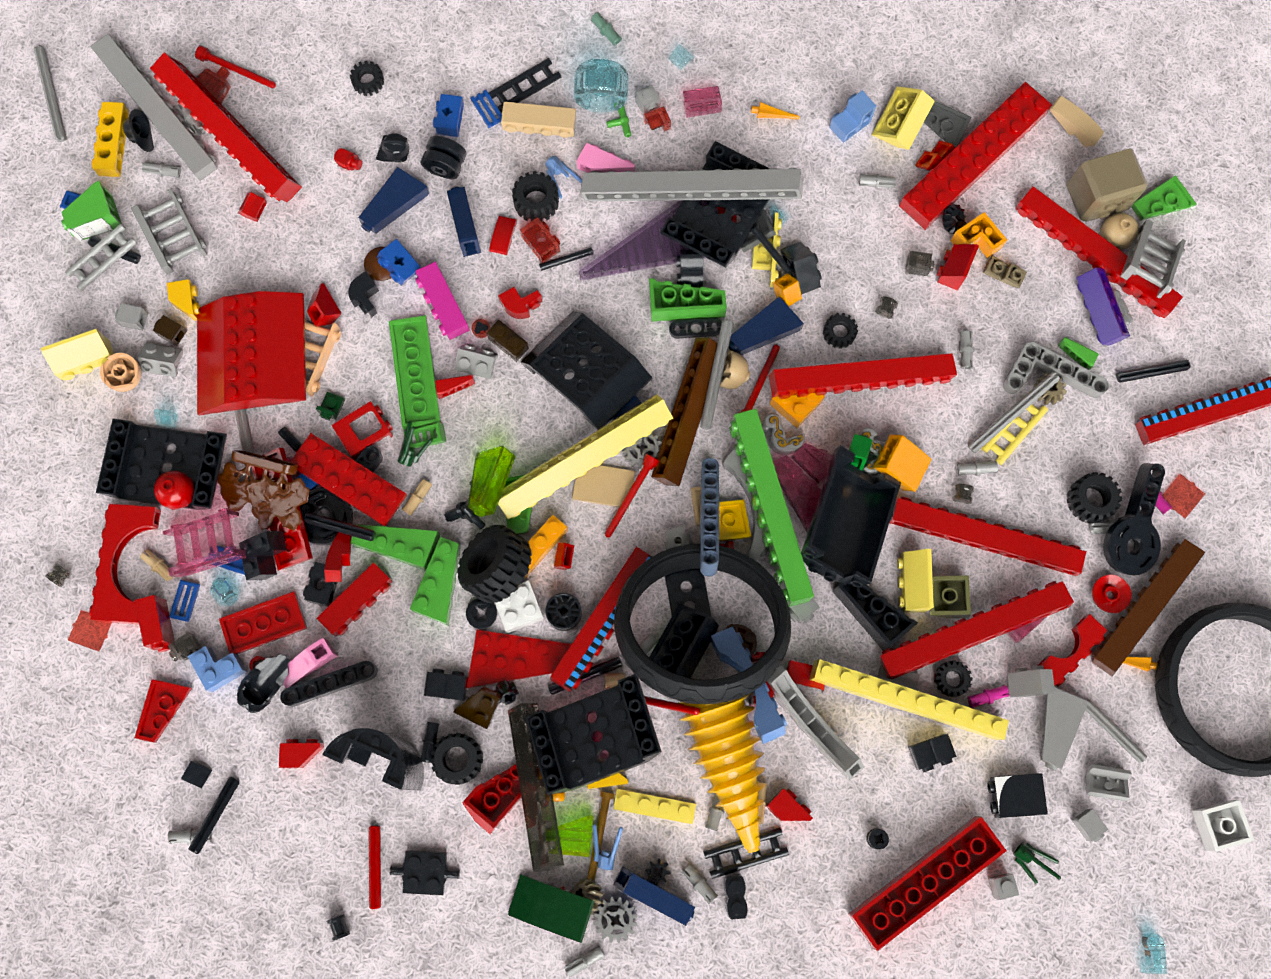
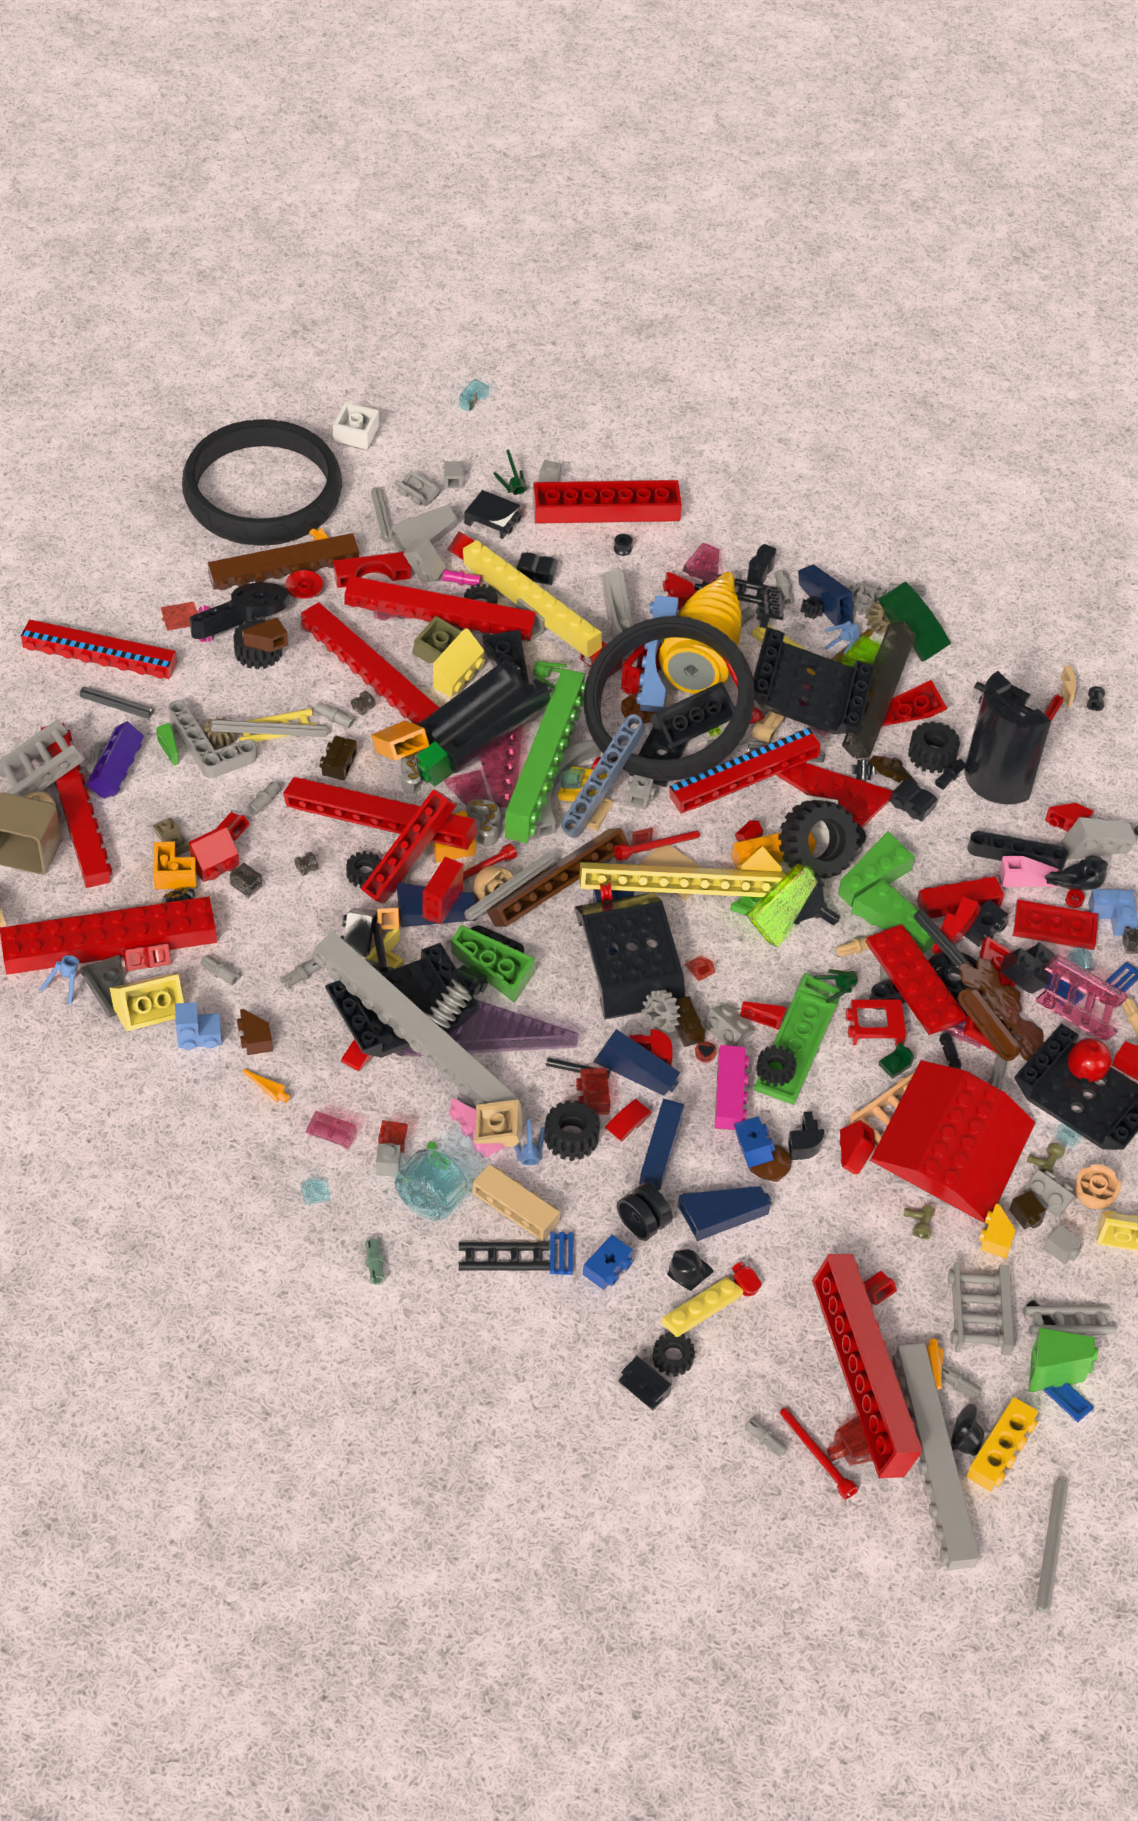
camera: 150 degrees left, 25 degrees down
black wheel [545,593,582,631] -> none
none -> medium blue plant [40,955,79,1004]
none -> red piece [217,812,250,841]
none -> reddish brown slope [237,1009,273,1055]
none -> reddish brown slope [242,617,288,652]
none -> light grey pin [280,957,322,989]
none -> dark brown brick [319,735,357,781]
none -> red brick [361,789,457,904]
none -> red brick [423,856,464,924]
none -> light grey piece [426,979,472,1028]
none -> red panel [447,531,475,560]
none -> tan slope [474,1099,523,1147]
none -> bright green plant [533,661,567,689]
none -> clear light blue slope [561,769,585,789]
none -> dark blue slope [593,1029,680,1096]
none -> red bush [600,882,612,902]
none -> black hinge [618,1356,672,1411]
none -> clear red slope [631,828,653,851]
none -> light grey gear [641,990,680,1036]
none -> light yellow plate [661,1276,743,1337]
none -> clear pink wing [682,542,720,584]
none -> clear red slope [684,955,715,981]
none -> yellow slope [737,846,782,872]
none -> light grey axle [745,1417,788,1457]
none -> black bracket [756,586,784,629]
none -> black tyre [756,1045,796,1087]
none -> olive piece [904,1206,935,1240]
none -> light orange piece [926,1338,944,1390]
none -> olive piece [1027,1143,1065,1174]
none -> tan slope [1061,665,1076,707]
none -> light grey wedge [1061,817,1137,860]

